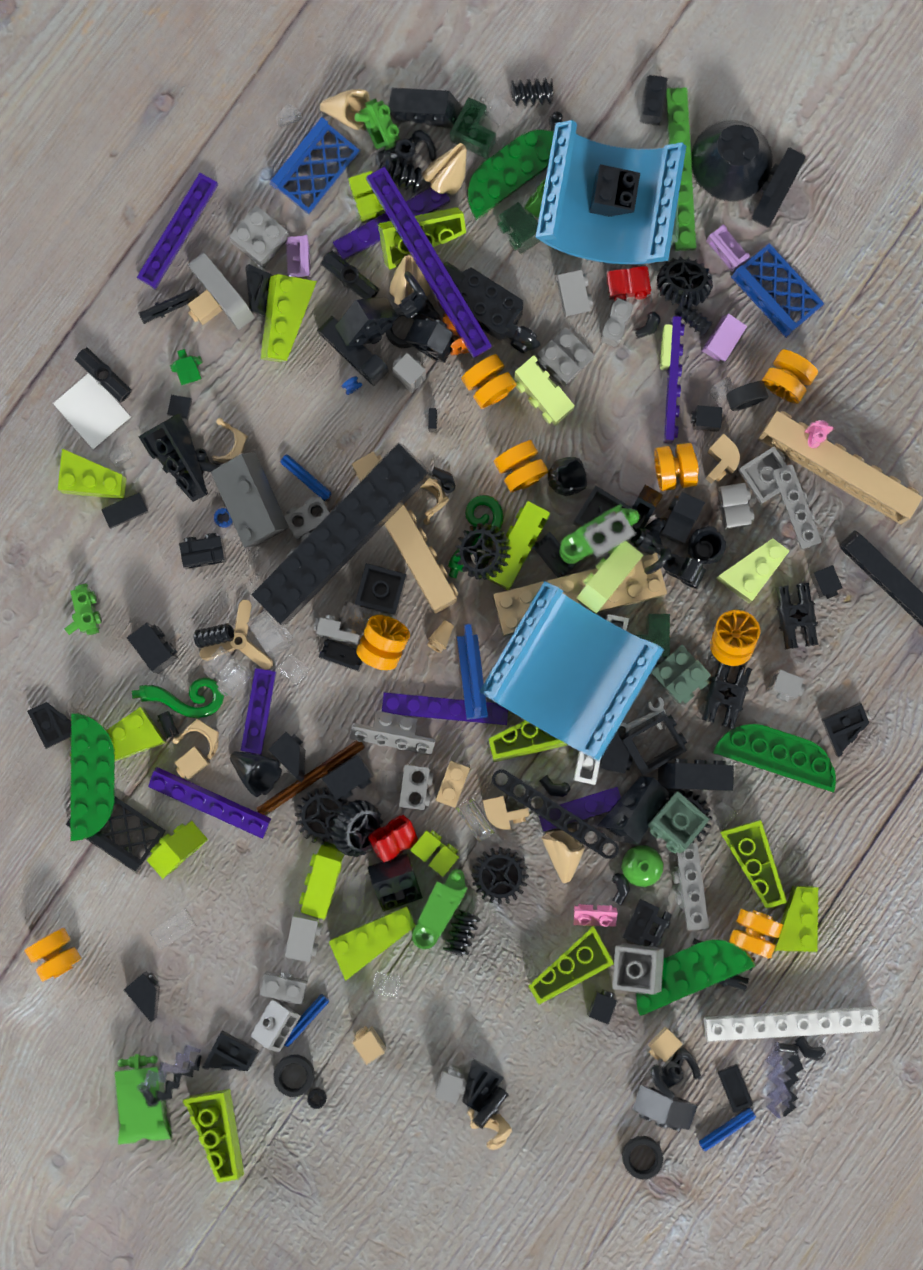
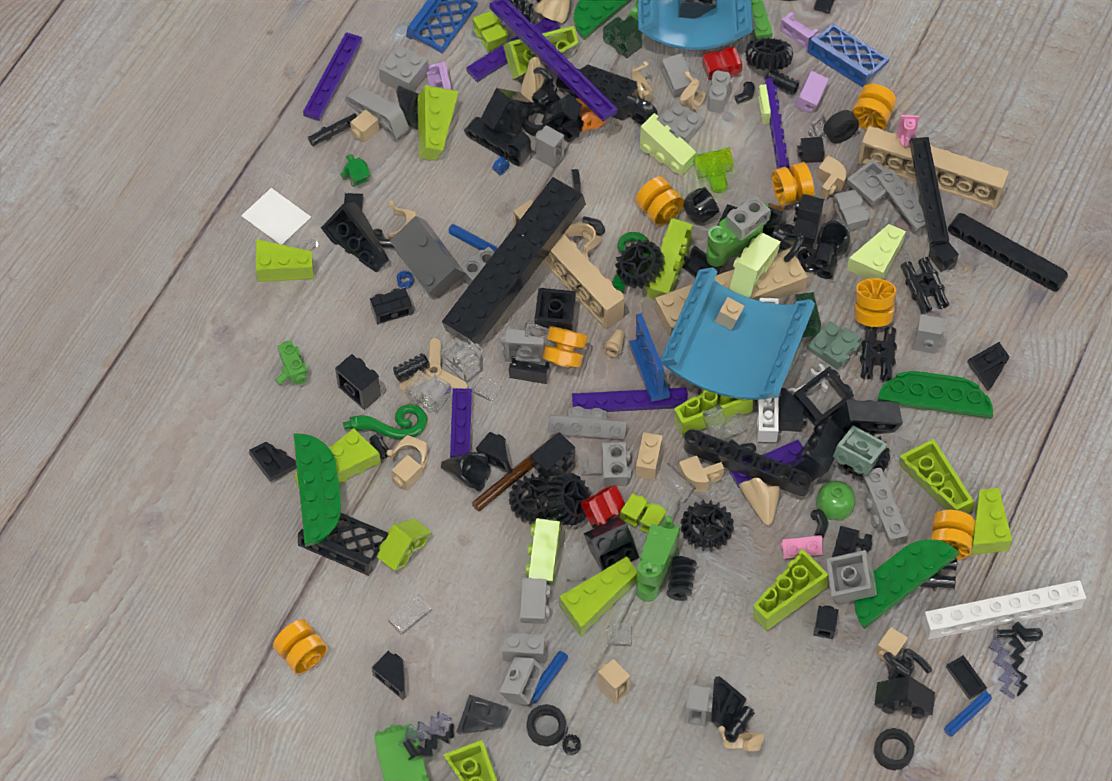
camera: 10 degrees left, 25 degrees down
black piece [75,347,132,403] -> none
black tile [101,493,148,529] -> none
dark purple plate [148,767,271,839] -> none
black piece [320,250,380,299] -> none
light orange wheel [461,354,517,409] -> none
none -> tan helmet [631,61,654,101]
none -> tan helmet [679,72,706,110]
none -> clear neon green brick [693,147,734,193]
none -> clear plate [702,405,747,441]
none -> tan brick [715,297,744,330]
none -> black plate [909,137,949,244]

